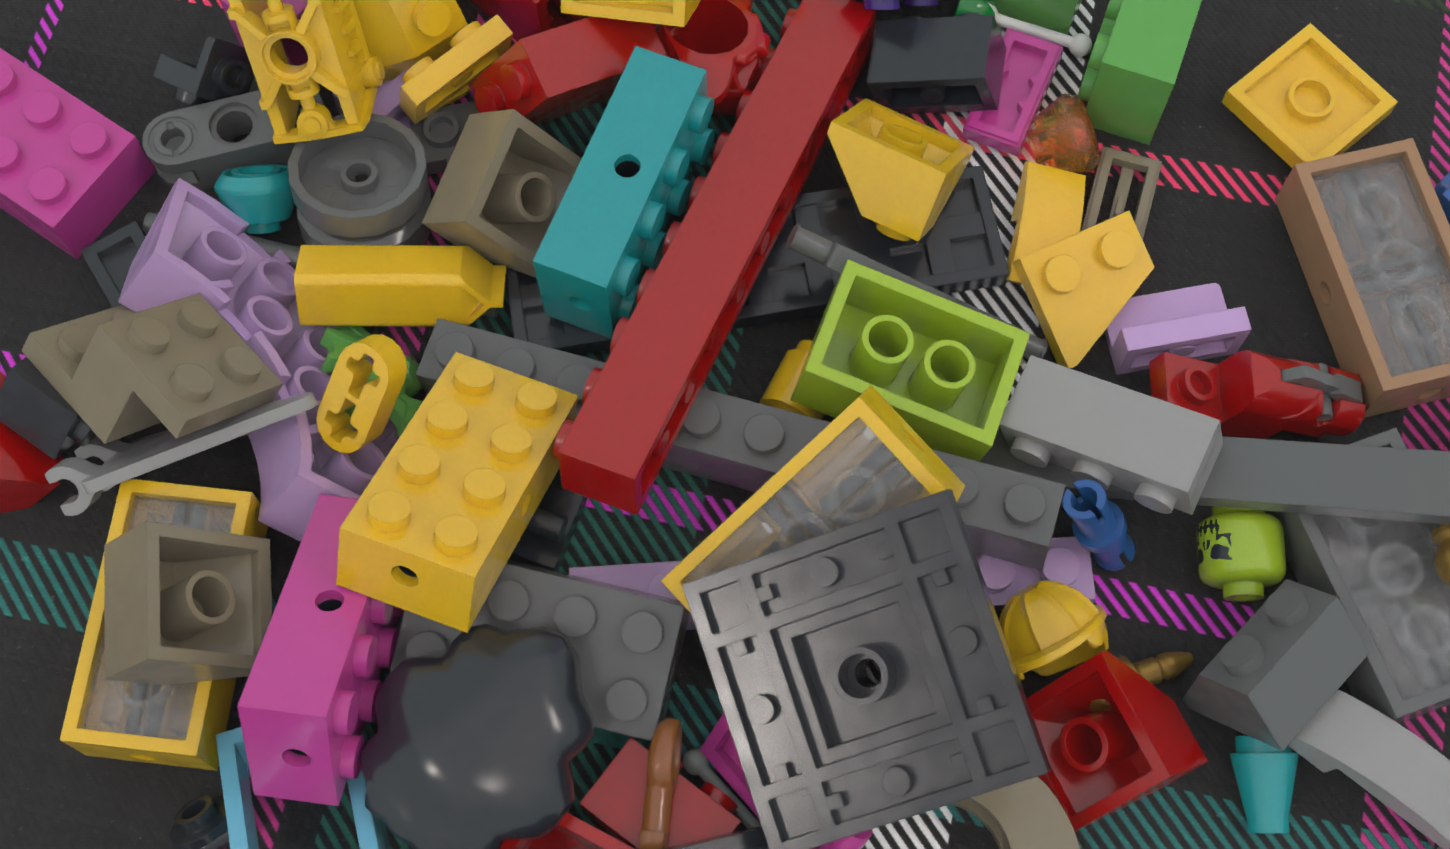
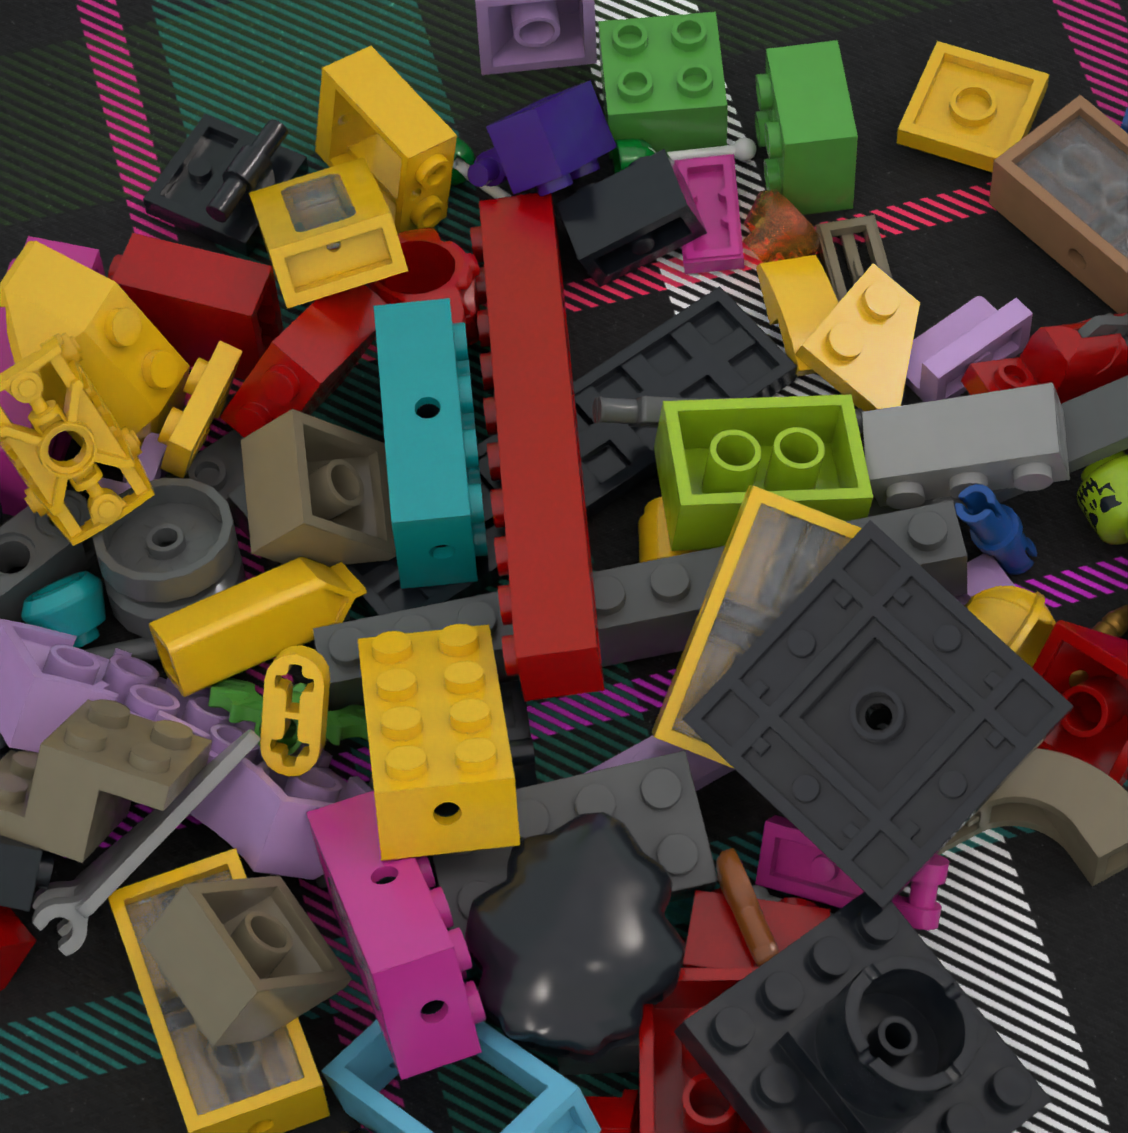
camera: 25 degrees left, 10 degrees down
yellow slope [827,98,975,242] -> none

